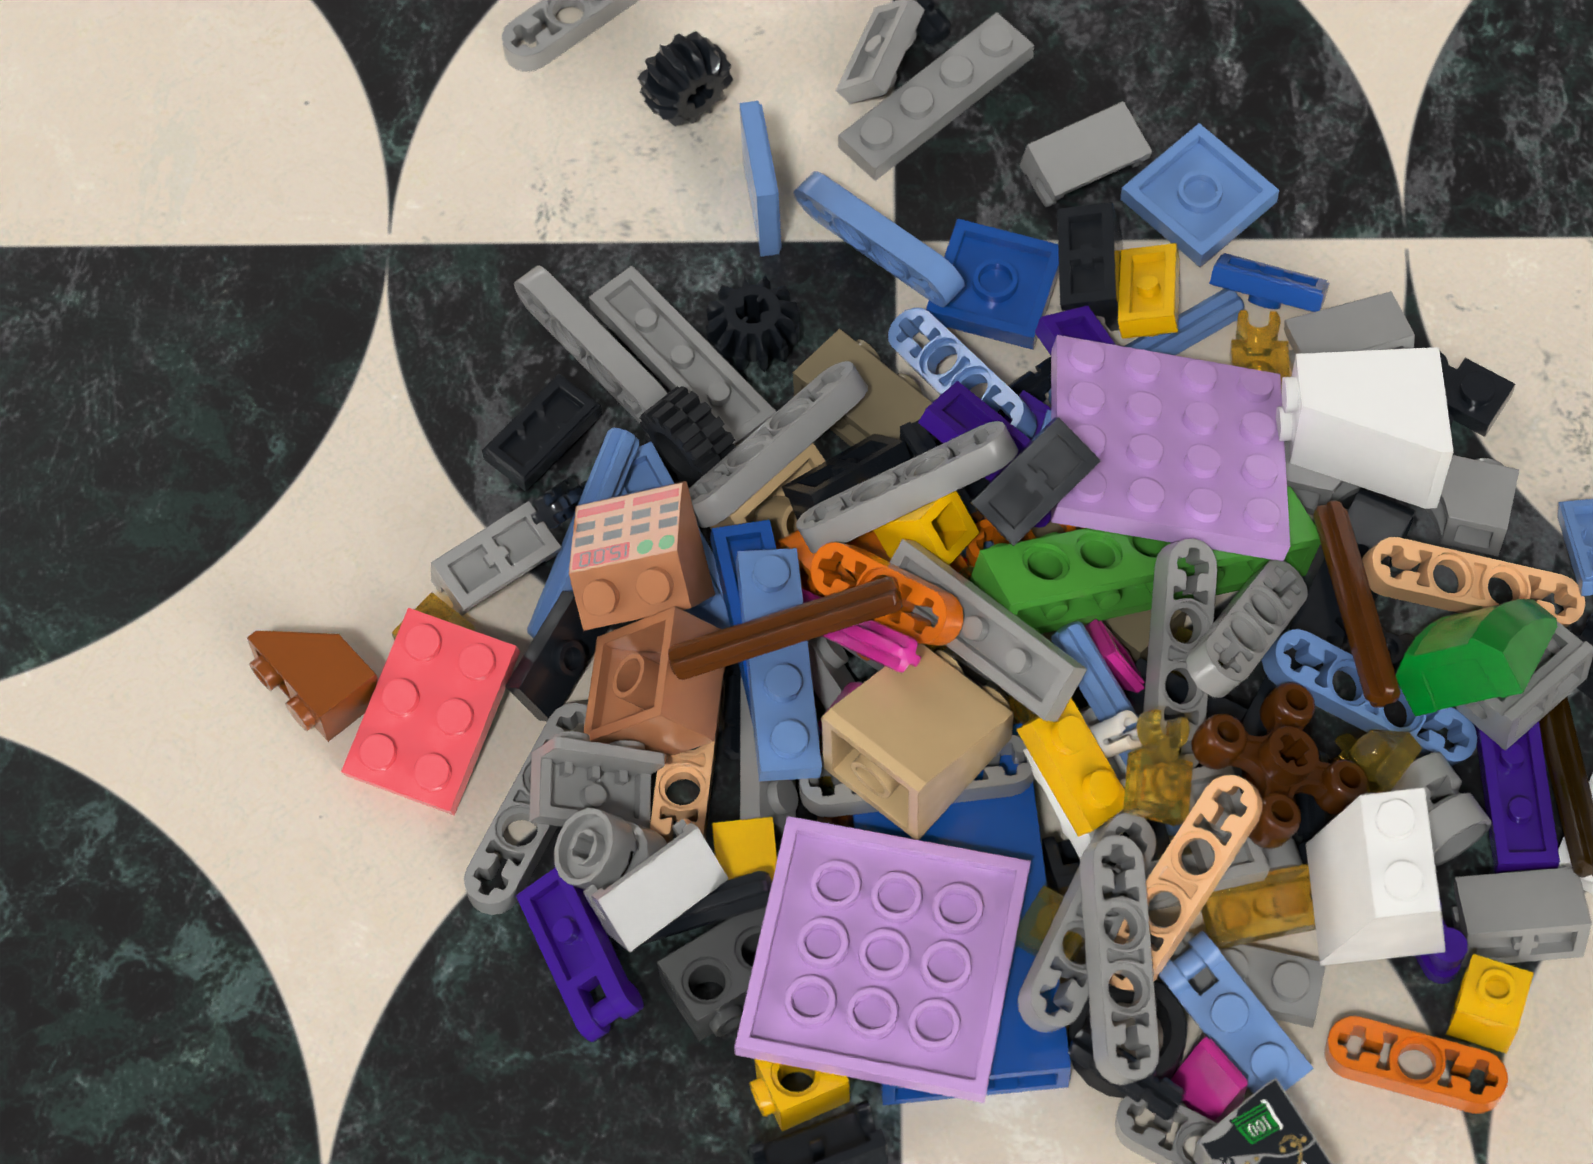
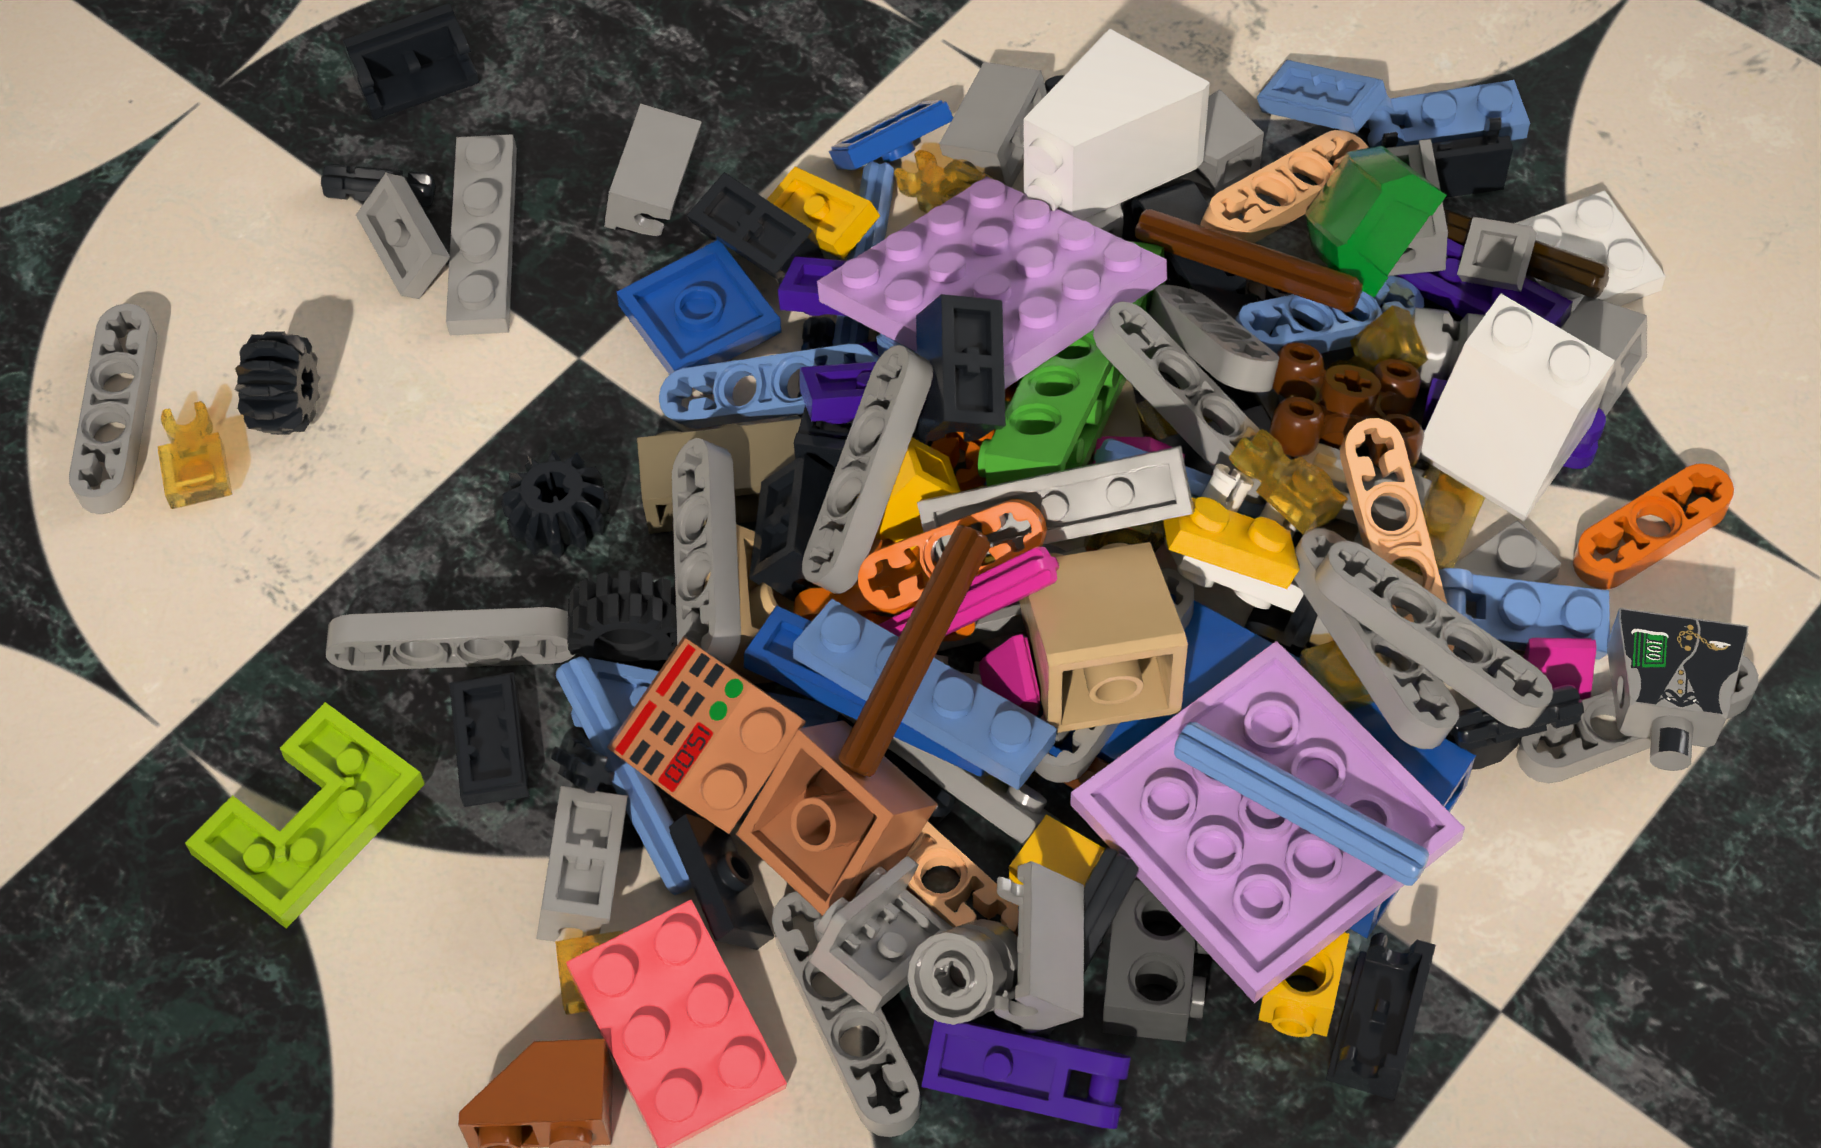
camera: 50 degrees left, 5 degrees down
light grey plate [589,265,777,446] -> none
medium blue tile [739,100,782,257] -> none
medium blue beam [794,171,965,307] -> none
medium blue plate [1121,123,1279,267] -> none
yellow brick [1446,954,1534,1054] -> none
none -> clear yellow plate [157,401,233,509]
none -> lime plate [185,702,425,929]
none -> medium blue axle [1174,722,1429,886]
none -> light grey plate [1457,217,1537,292]

